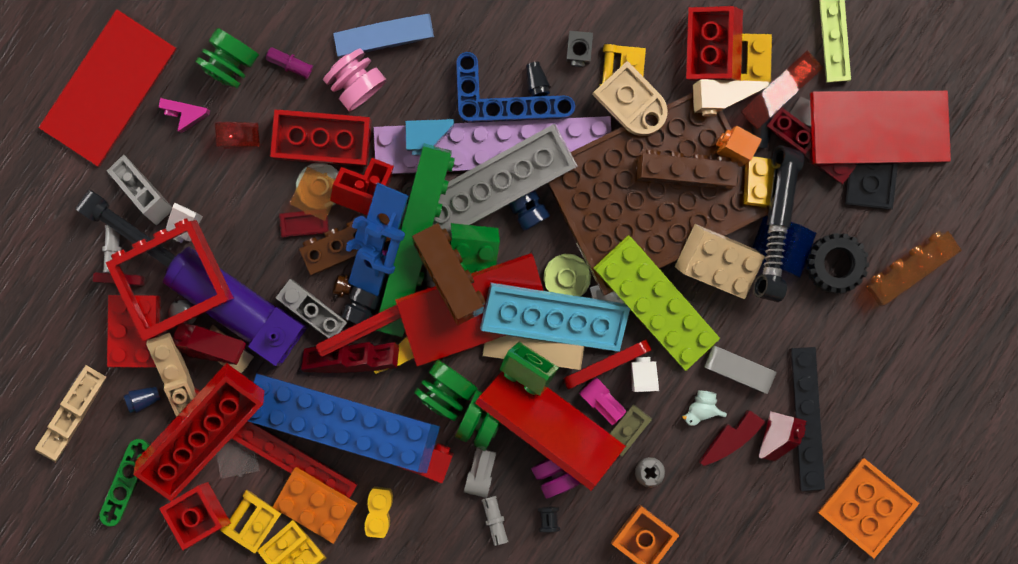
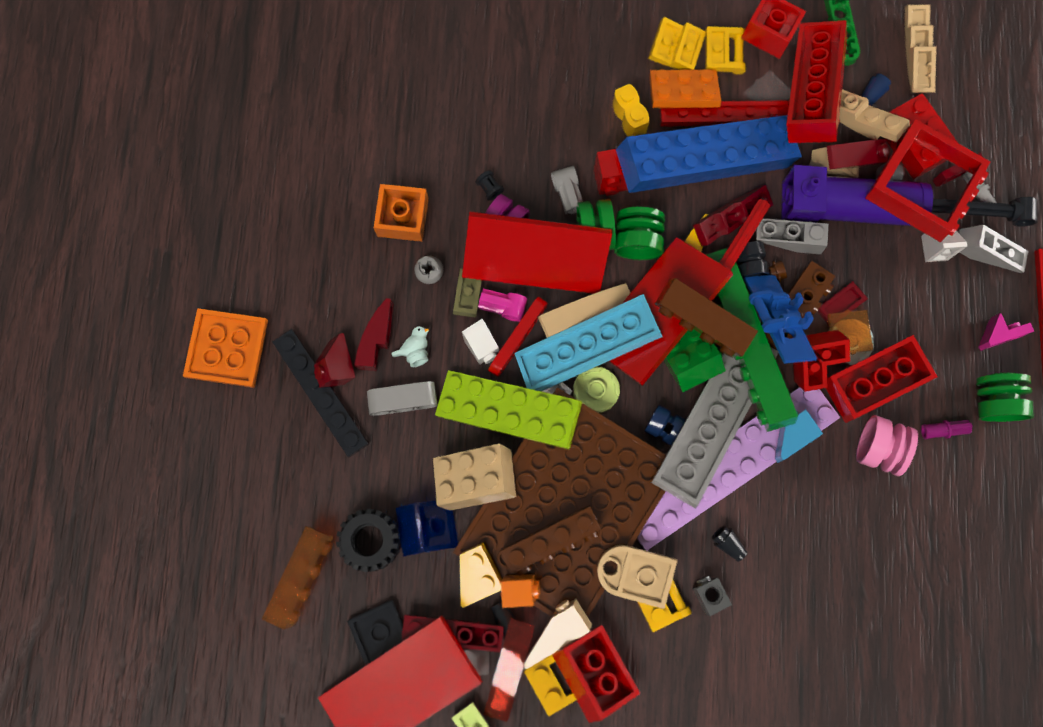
camera: 145 degrees right, 10 degrees down
clear red slope [215,122,260,149] -> none
medium blue slope [333,14,434,57] -> none
blue beam [457,52,575,123] -> none
light grey pin [482,496,509,546] -> none
green slope [500,342,559,396] -> none
black piece [753,145,804,302] -> none

